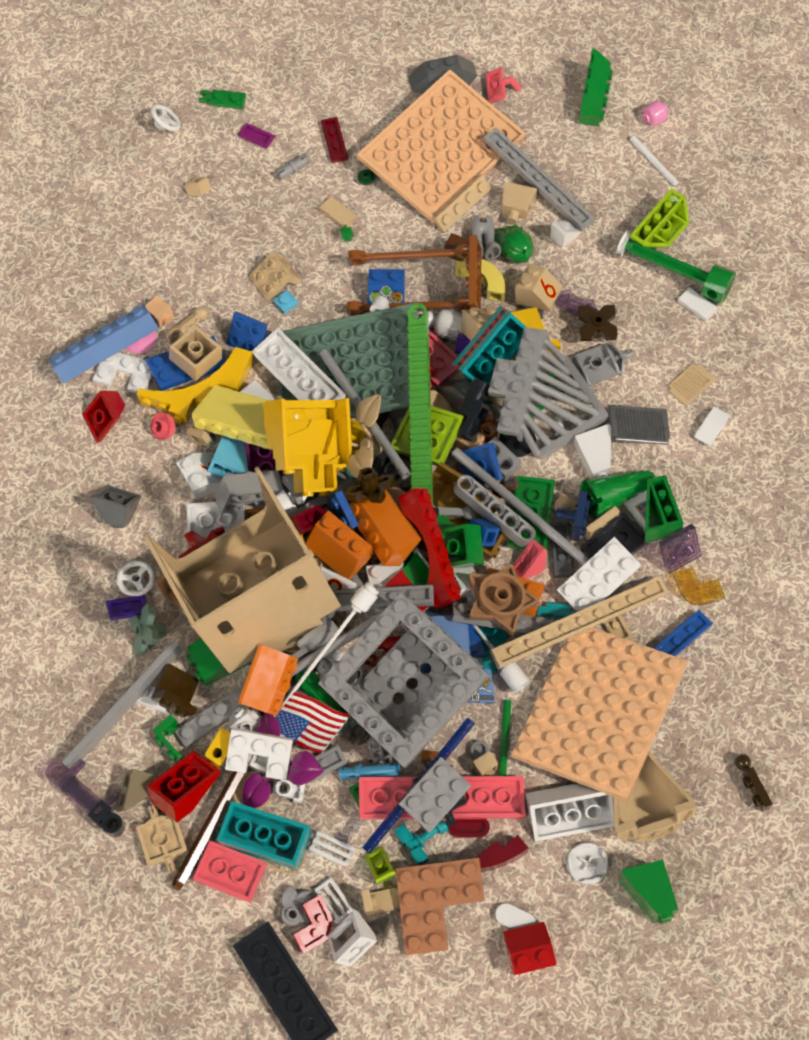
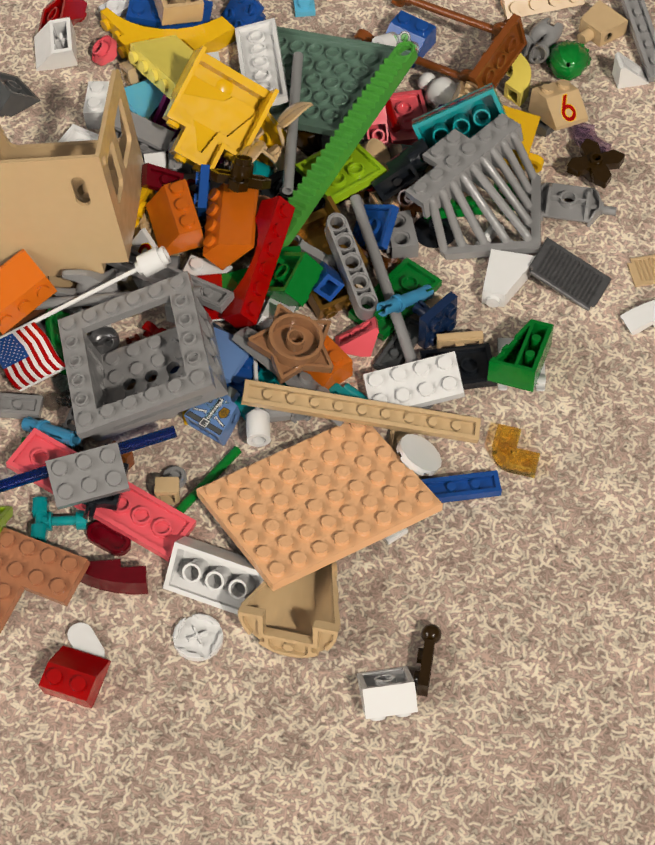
camera: 30 degrees right, 10 degrees down
green cone [580,470,655,517] -> none
green slope [618,859,679,925] -> none
plate [659,524,702,574] -> none
none -> white slope [34,17,78,71]
none -> white slope [357,666,418,721]
none -> dark azure pin [376,284,434,317]
none -> white tile [396,434,442,476]

